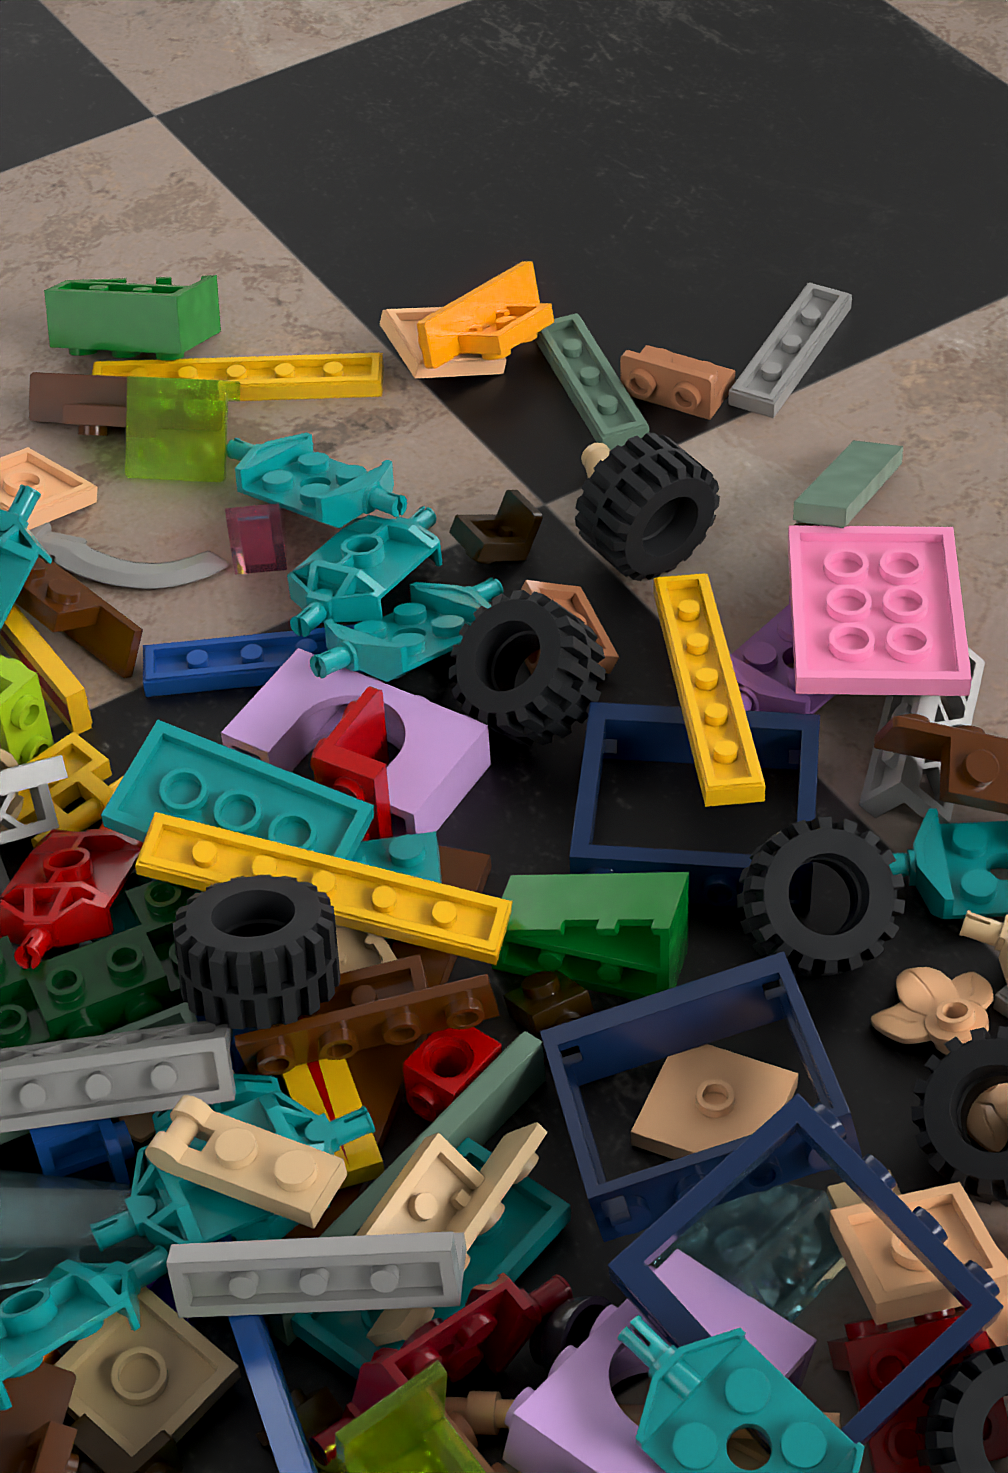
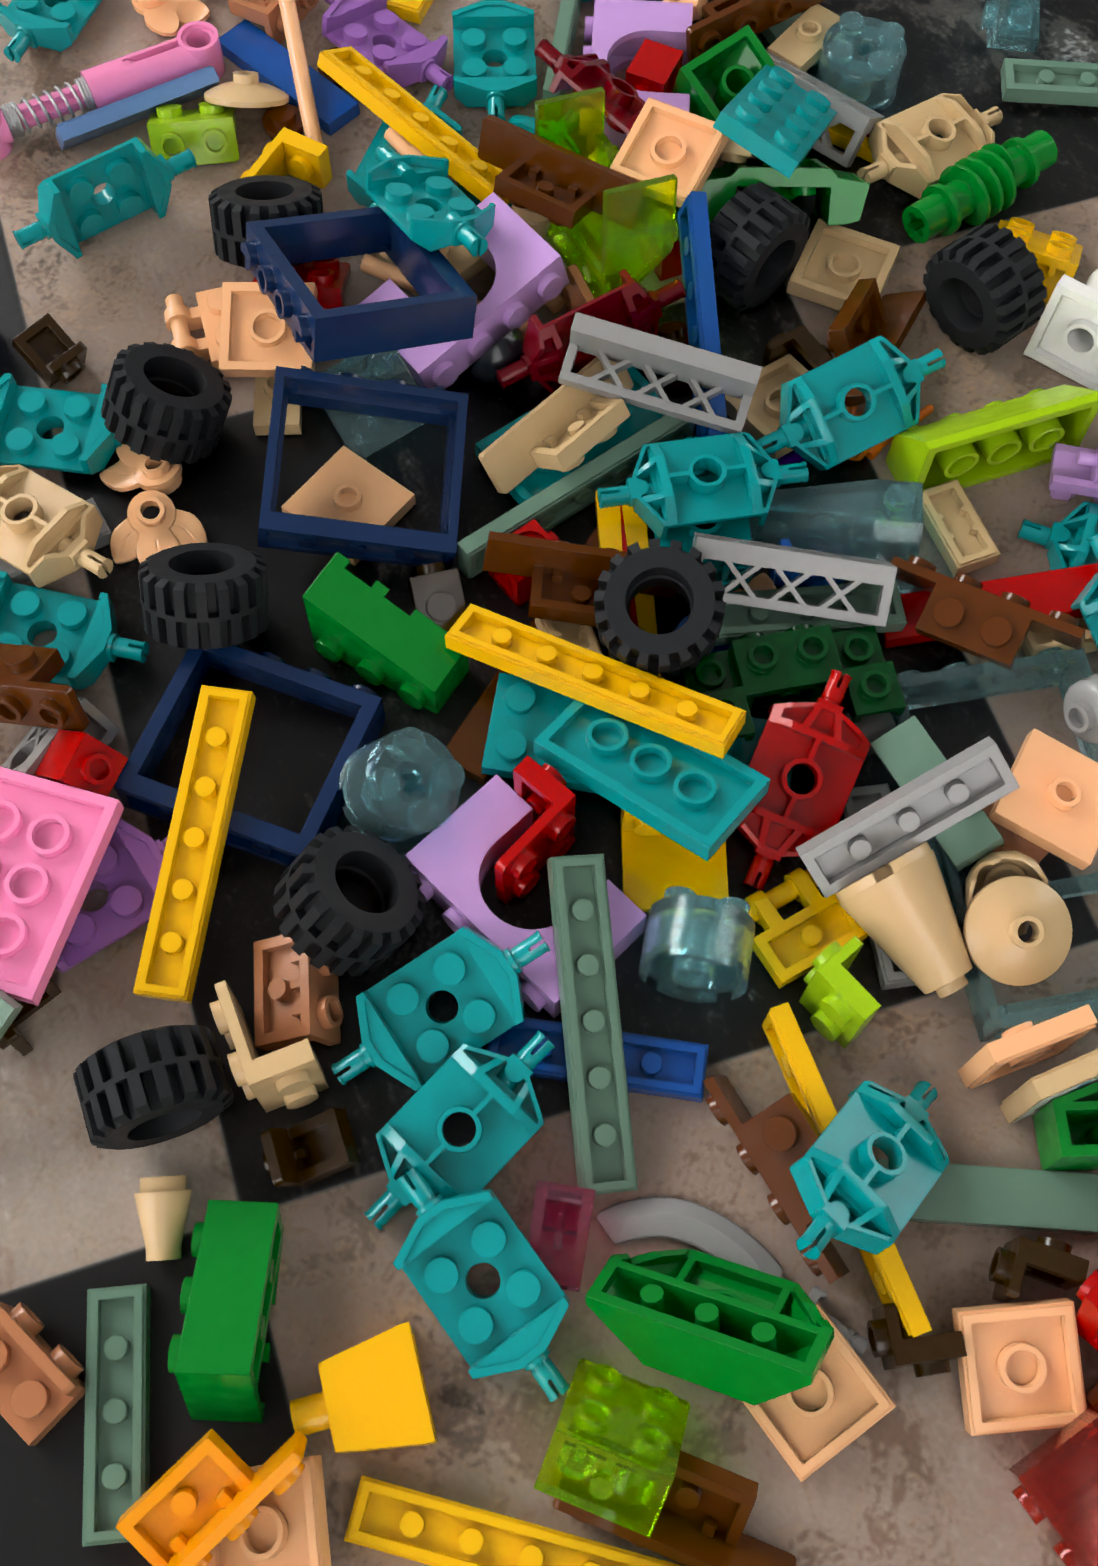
camera: 170 degrees left, 20 degrees up
tan plate [145,1095,347,1229] -> none
none -> red brick [34,729,128,797]
none -> green wedge [168,1199,284,1423]
none -> tan bracket [209,980,329,1113]
none -> yellow torso [290,1322,438,1454]
none -> clear light blue brick [339,727,465,842]
none -> sand green tile [546,854,638,1196]
none -> green wedge [585,1249,834,1406]
none -> clear light blue brick [638,886,756,1003]

